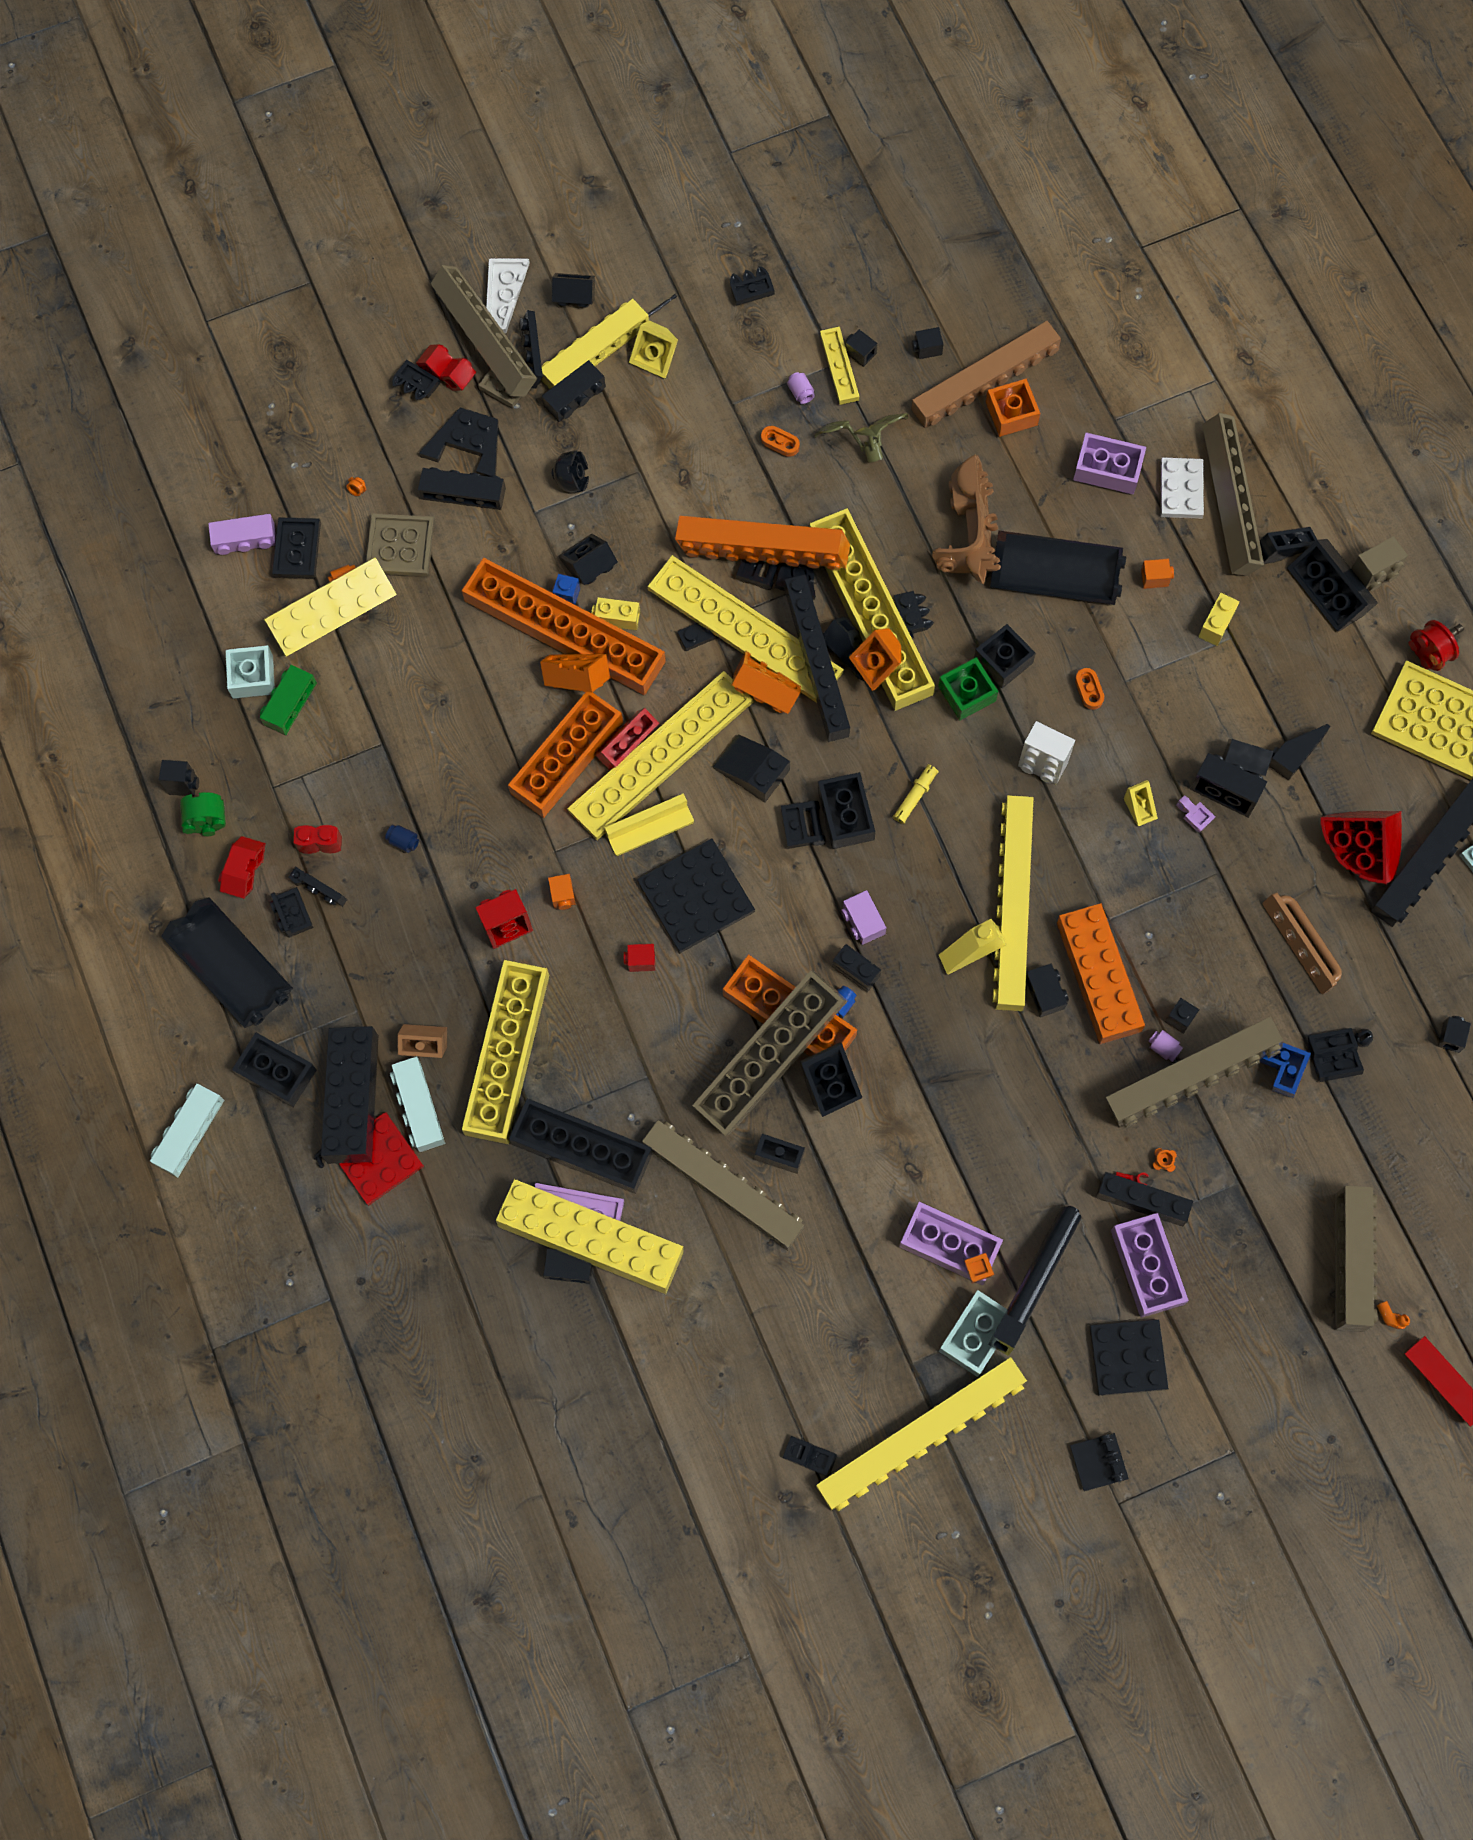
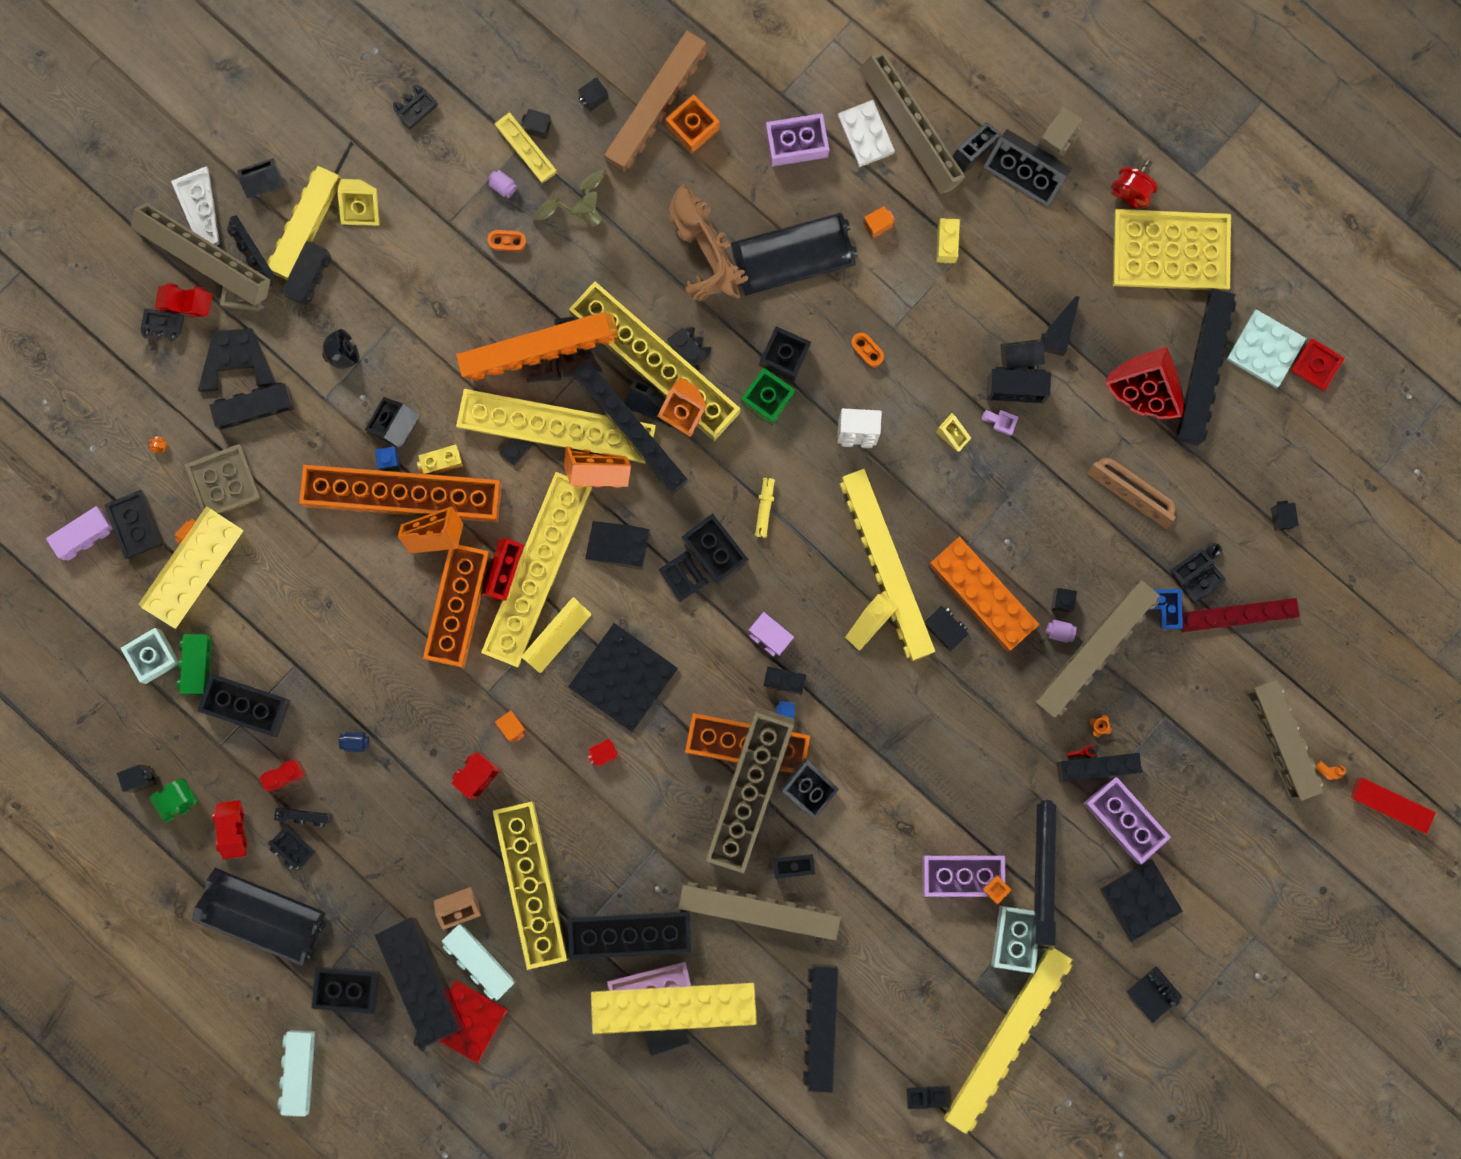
camera: 30 degrees left, 10 degrees up
none -> black brick [197,674,291,738]
none -> black brick [803,964,838,1093]
none -> dark red plate [1181,598,1300,633]

